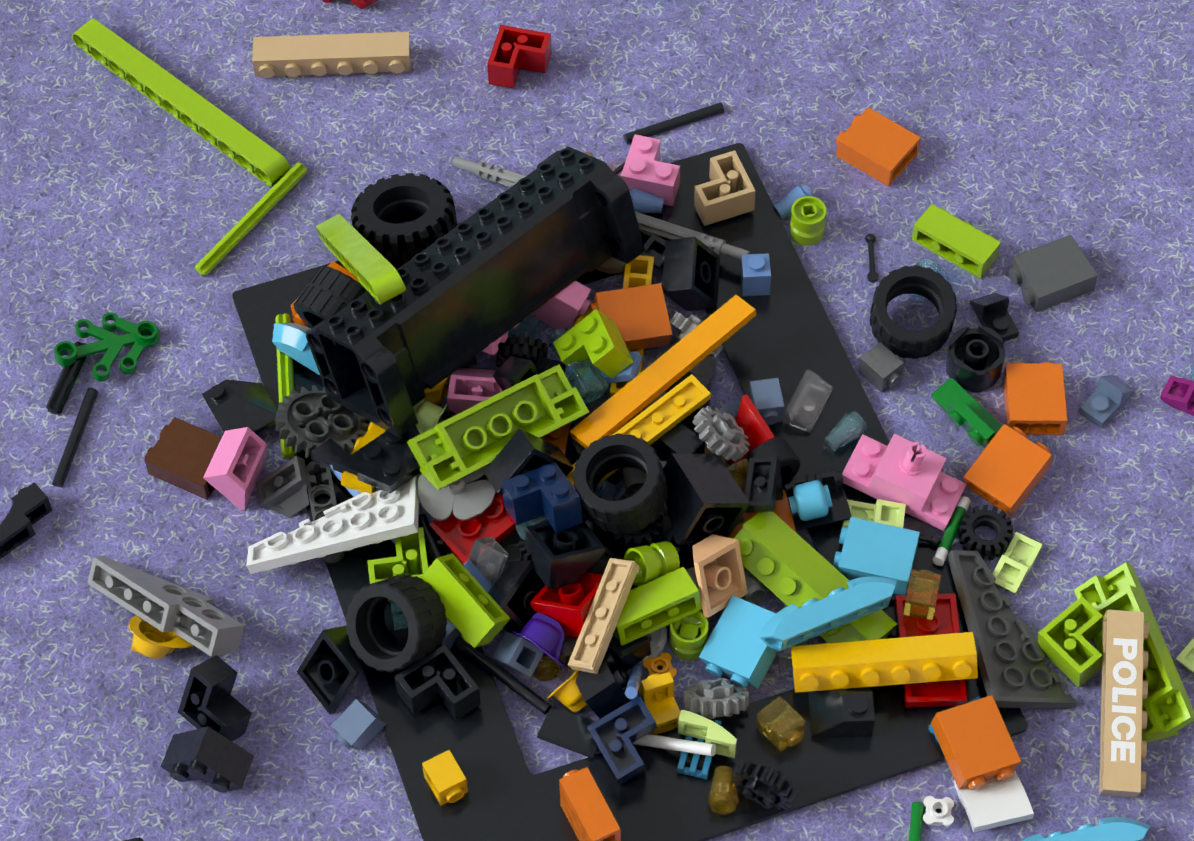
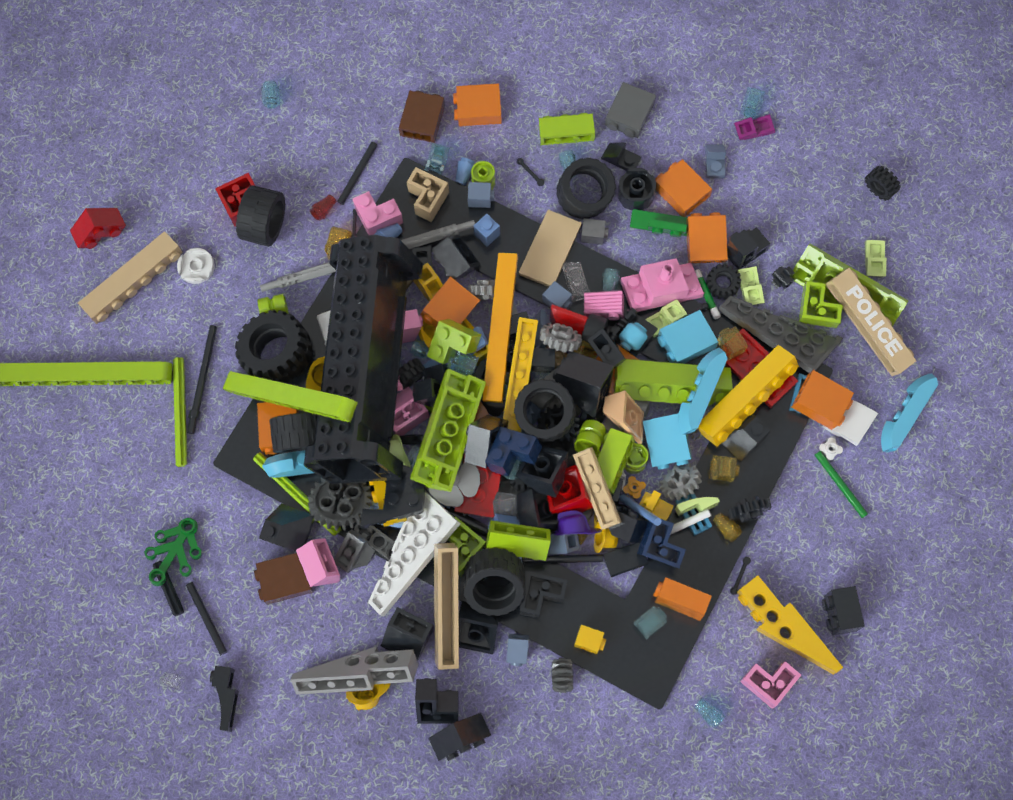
camera: 40 degrees left, 15 degrees up
none -> white tile [177,248,215,284]
none -> black bar [187,325,217,434]
none -> black tyre [236,185,286,247]
none -> lime wheel [257,293,289,314]
none -> clear red cone [310,194,337,221]
none -> black slope [380,607,434,662]
none -> reddish brown brick [399,90,445,143]
none -> clear light blue brick [424,143,450,175]
none -> tan brick [434,543,459,670]
none -> sand blue brick [468,182,495,208]
none -> tan tile [519,210,582,287]
none -> dark grey gear [552,658,573,693]
none -> bright pink brick [584,290,624,321]
none -> clear light blue brick [634,606,667,639]
none -> black brick [727,227,770,269]
none -> black gear [771,266,795,289]

